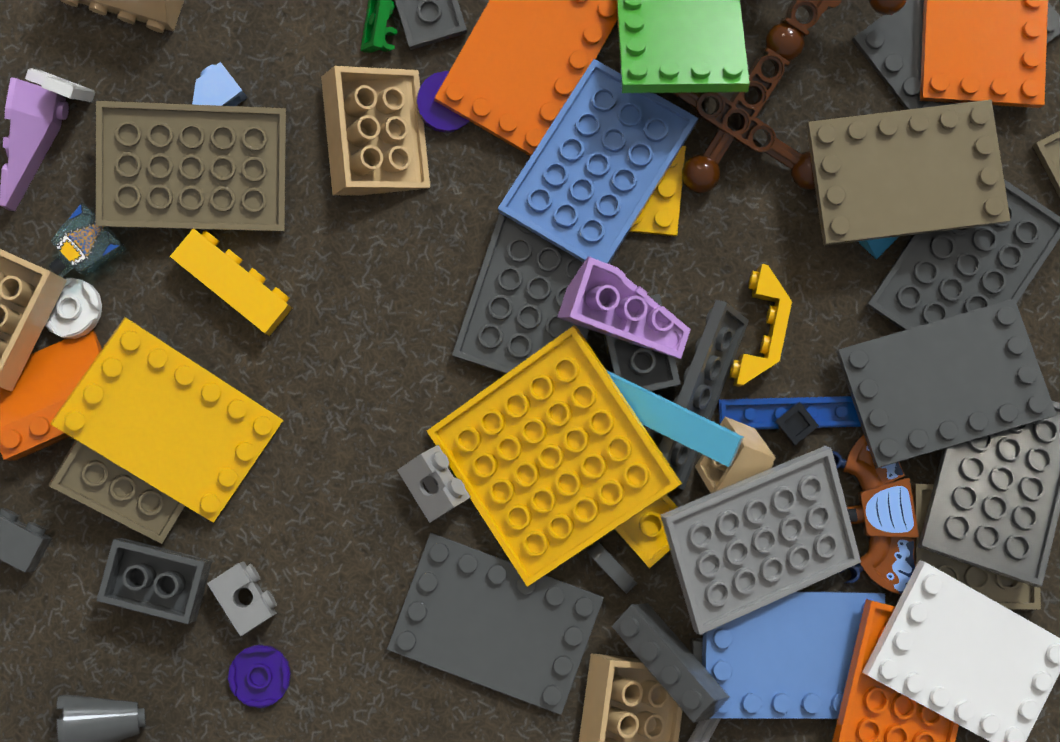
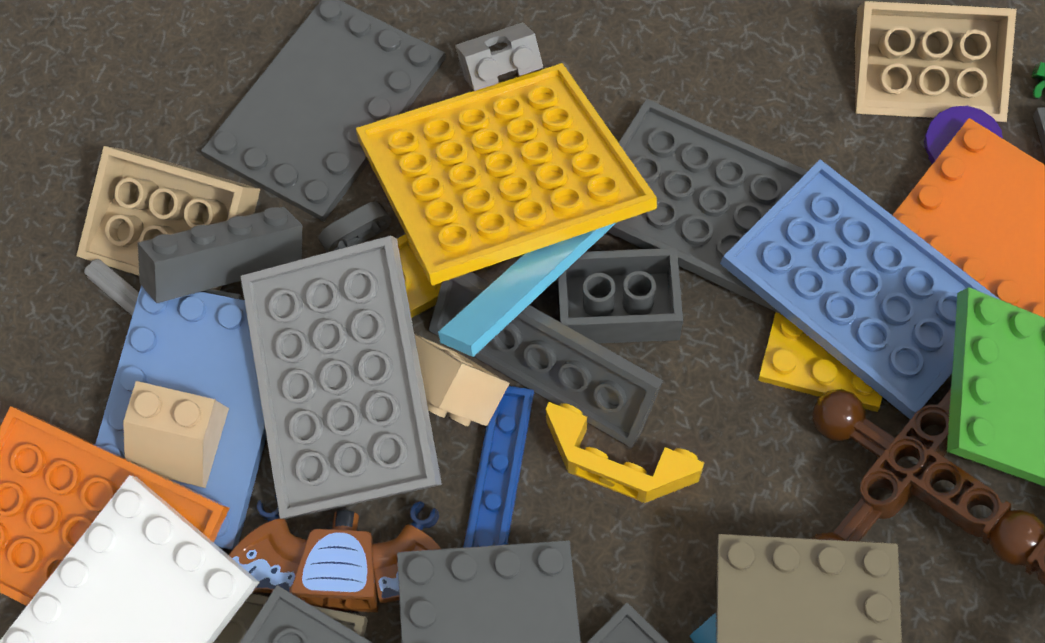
camera: 110 degrees right, 20 degrees down
lavender wedge [557,257,691,359] -> none
black plate [774,402,819,445] -> none
none -> tan slope [123,381,229,488]

